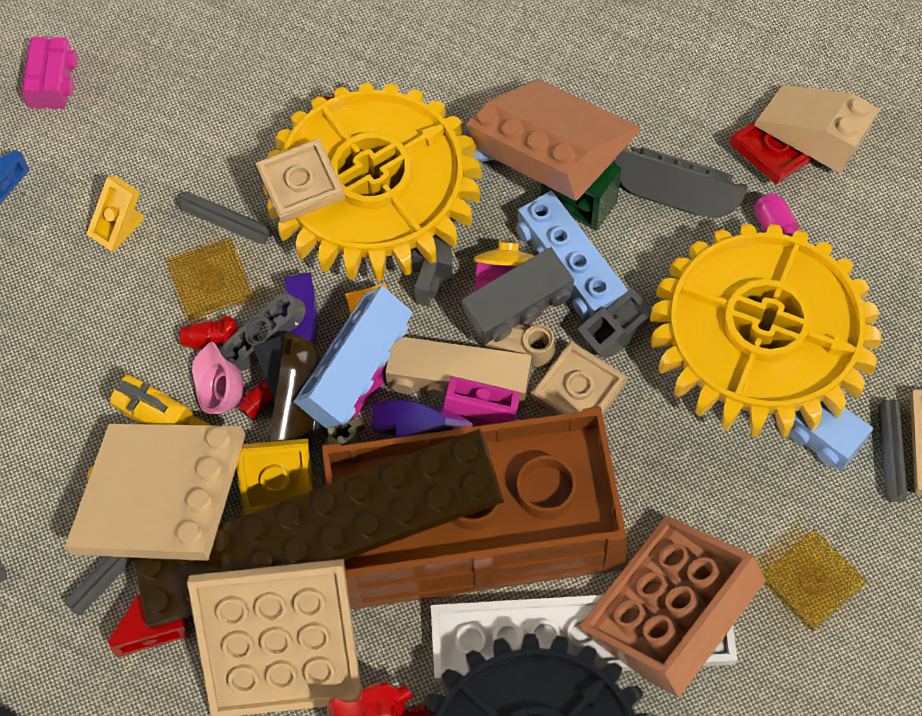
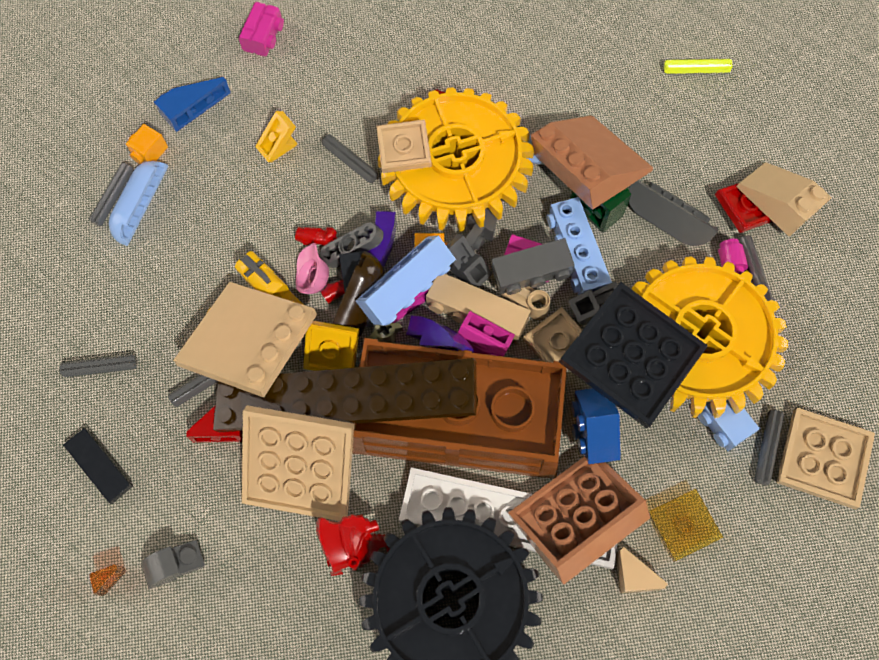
camera: 15 degrees right, 5 degrees up
clear yellow plate [167,238,253,321] -> none
yellow dish [474,241,534,266] -> none
none -> dark grey brick [446,234,493,288]
none -> black plate [559,282,708,429]
none -> blue brick [571,388,621,464]
none -> tan slope [616,547,668,593]
none -> dark grey axle [739,235,773,301]

